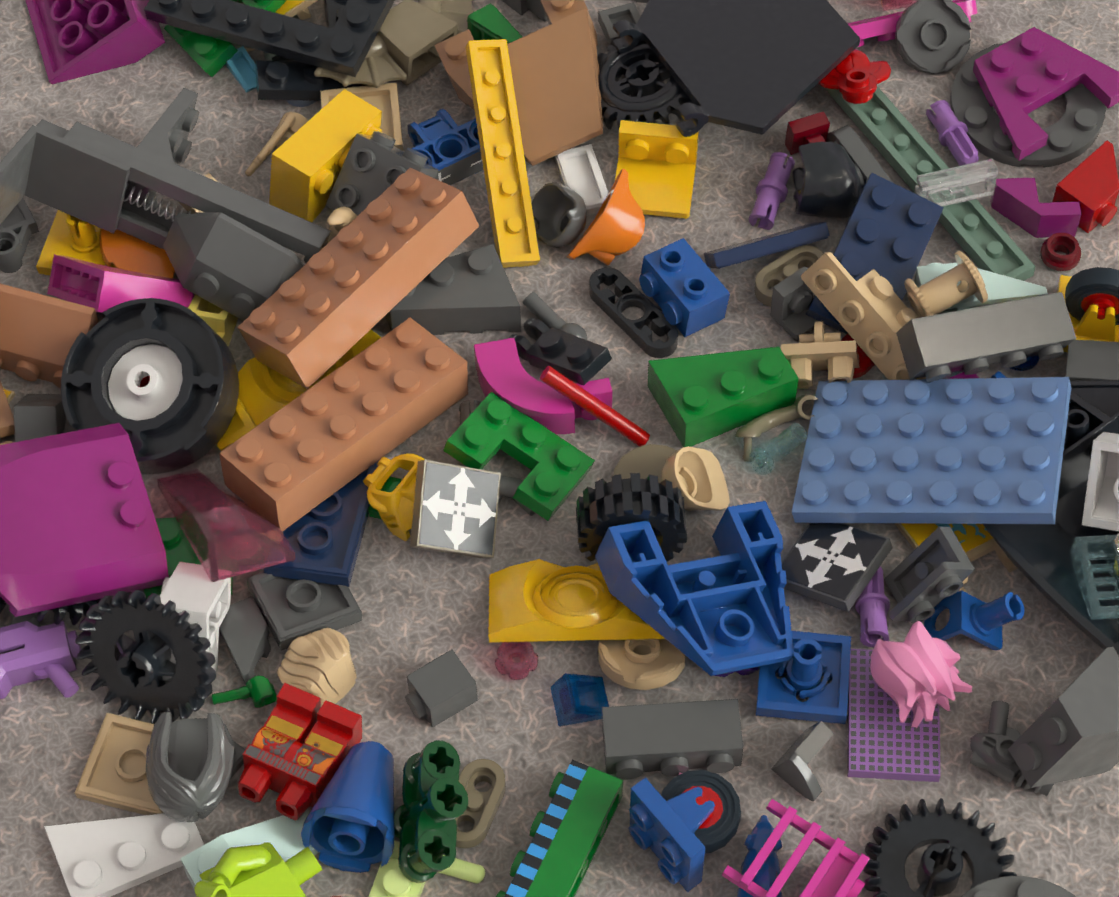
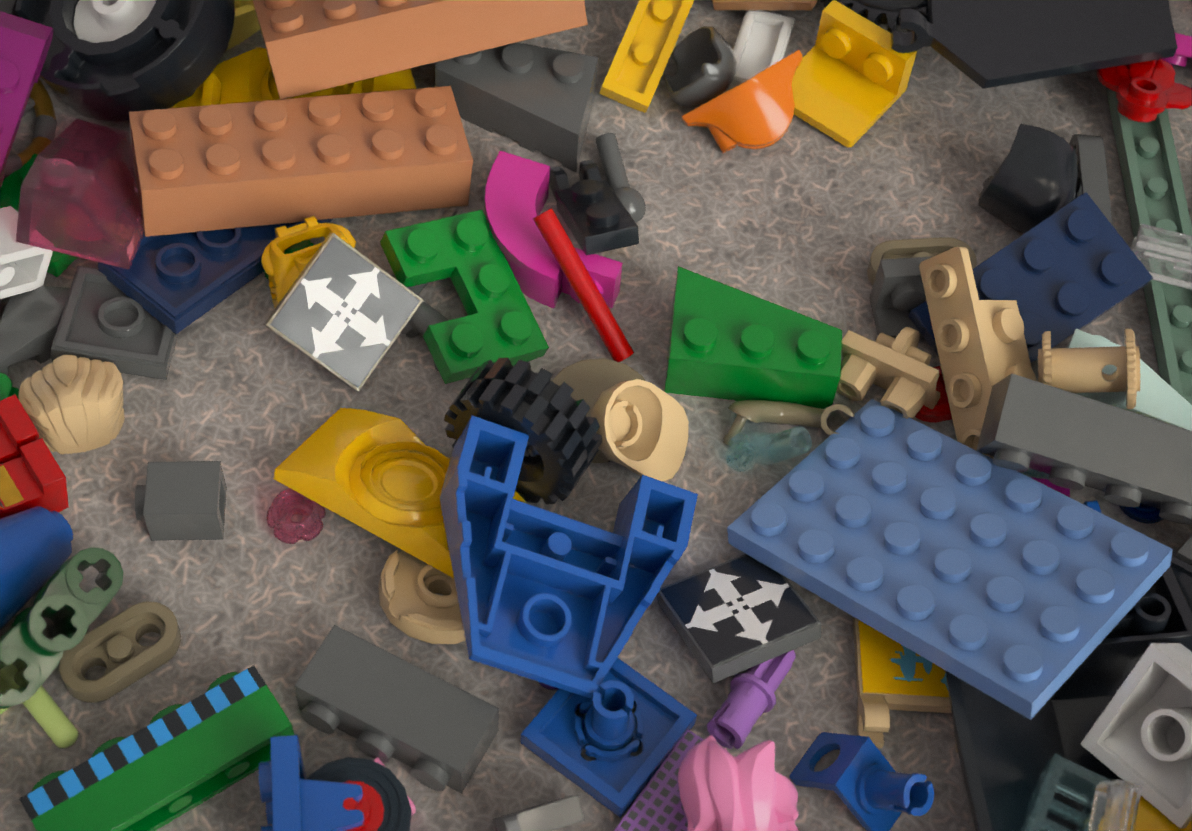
camera: 25 degrees right, 0 degrees up
clear blue slope [551,673,609,726] -> none
black beam [589,267,678,358] -> none
blue brick [639,238,730,337] -> none
dark blue tile [704,222,830,269] -> none
medium lavender pin [749,152,795,230] -> none
dark red tile [785,111,830,155] -> none
dark grey bracket [884,527,975,623] -> none

